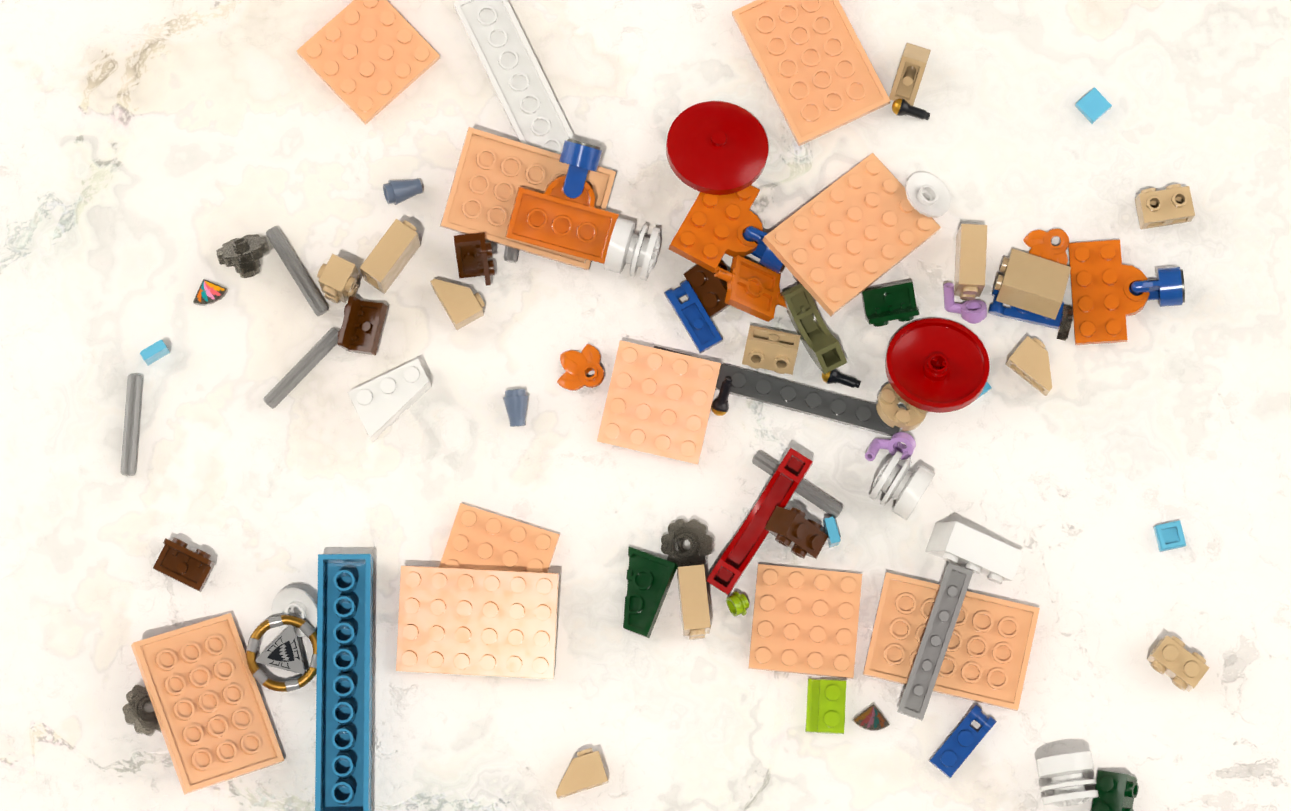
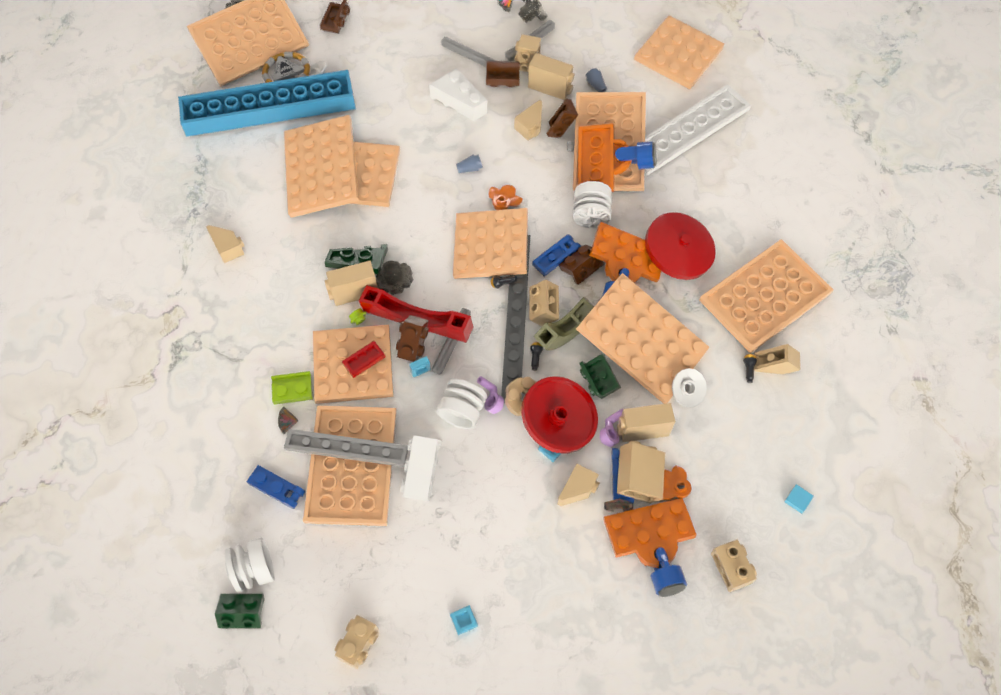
camera: 80 degrees right, 15 degrees down
orange plate [714,255,787,322] -> none
none -> red plate [342,341,386,378]

